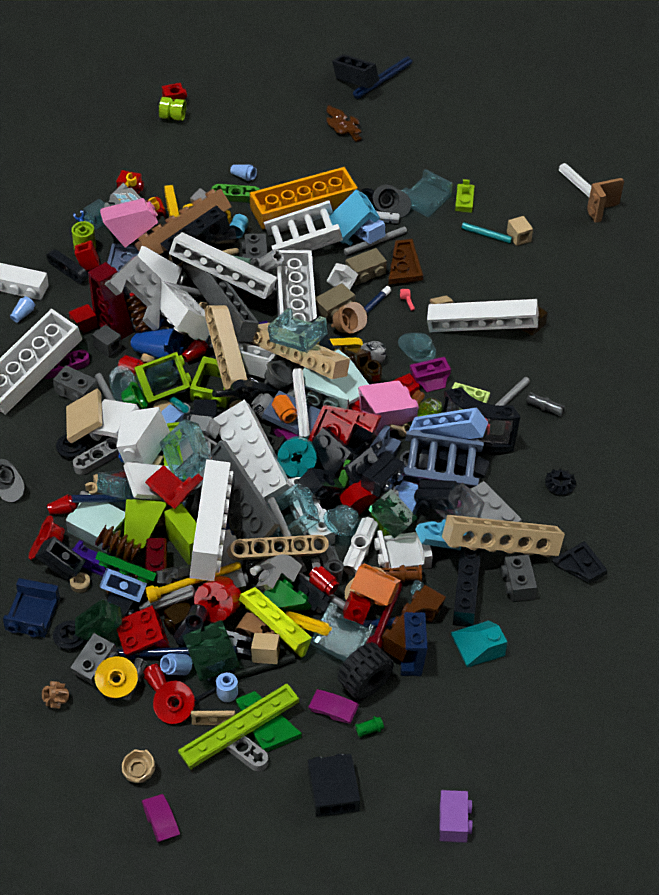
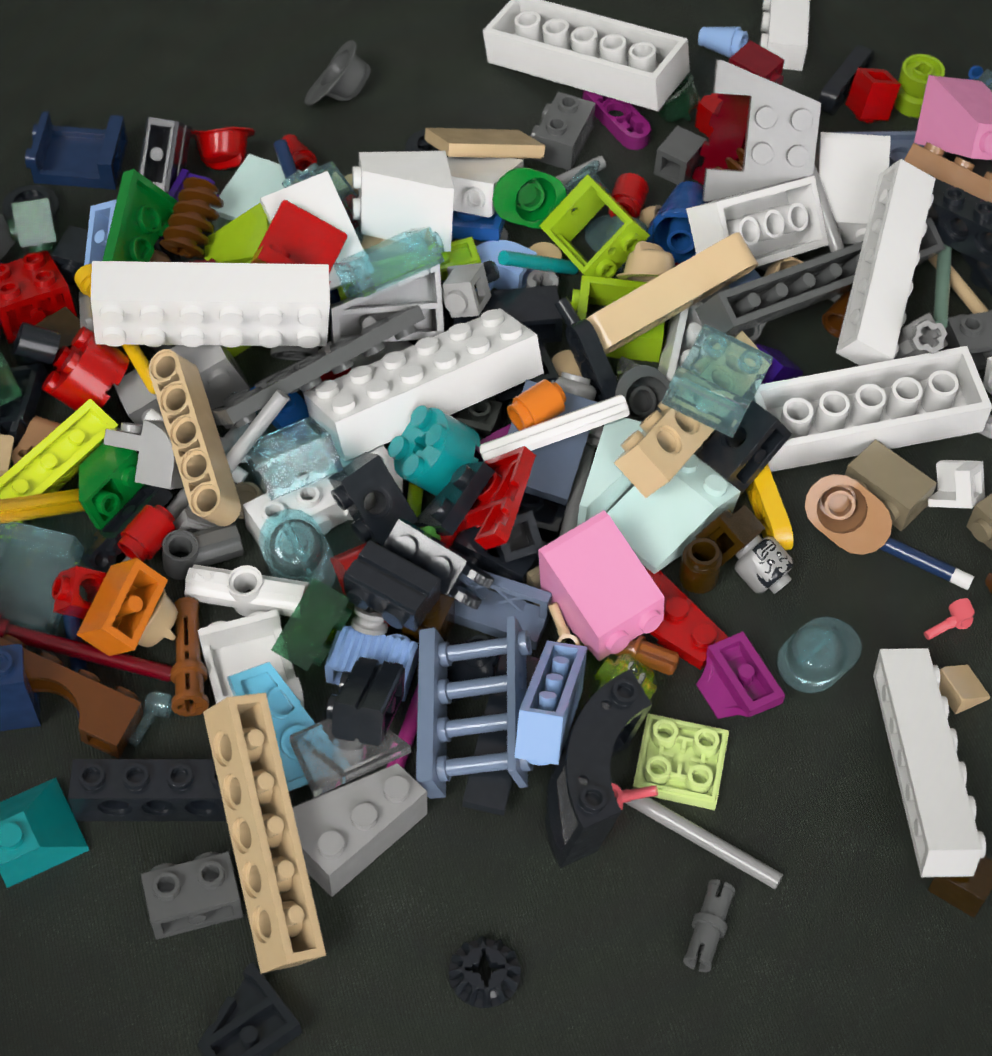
camera: 80 degrees right, 5 degrees up
none -> tan piece [616,241,675,282]

